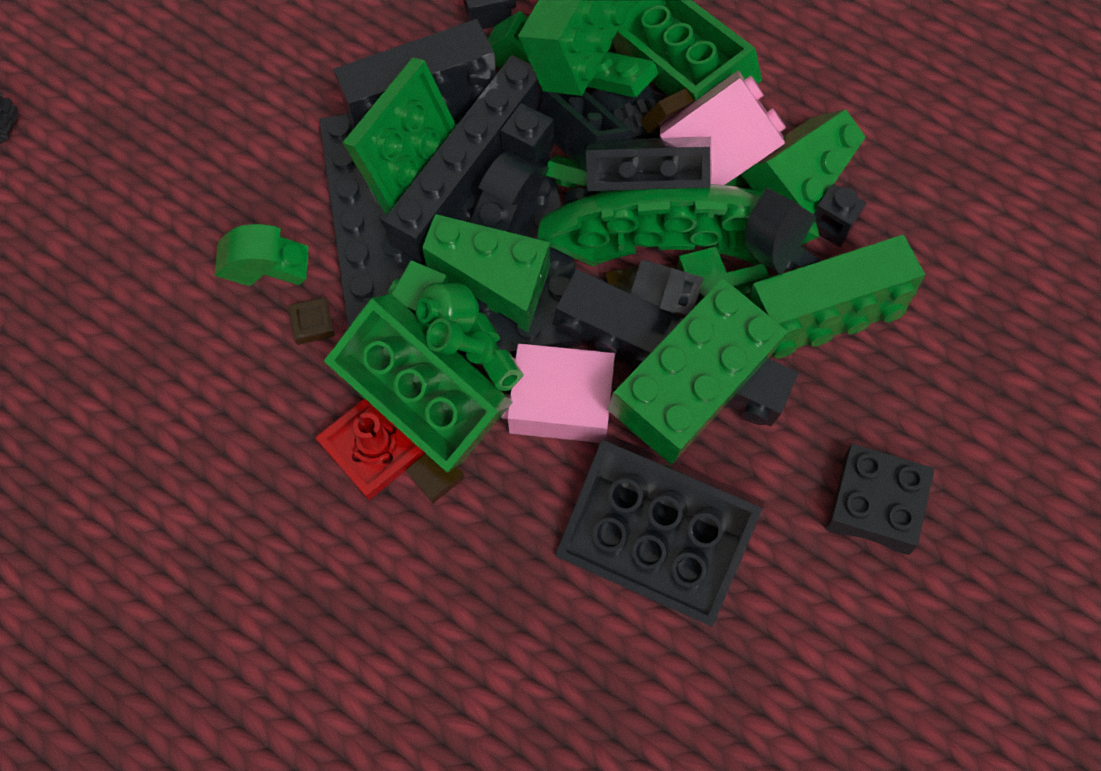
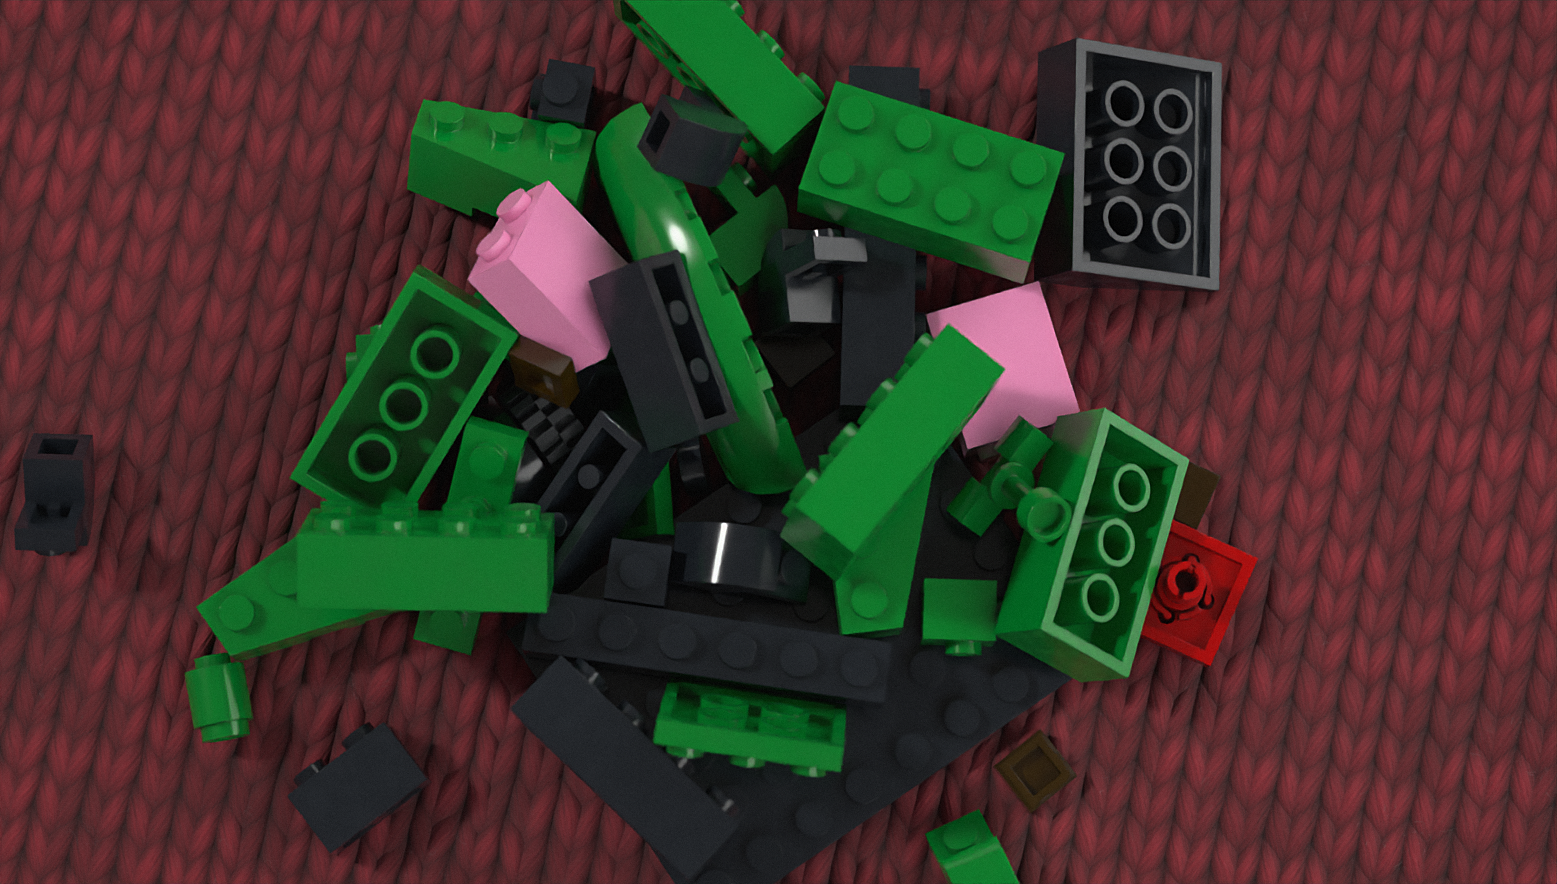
camera: 120 degrees left, 15 degrees up
green head [416,283,479,334] -> none
green brick [488,11,530,69] -> none
none -> green brick [780,323,1006,582]

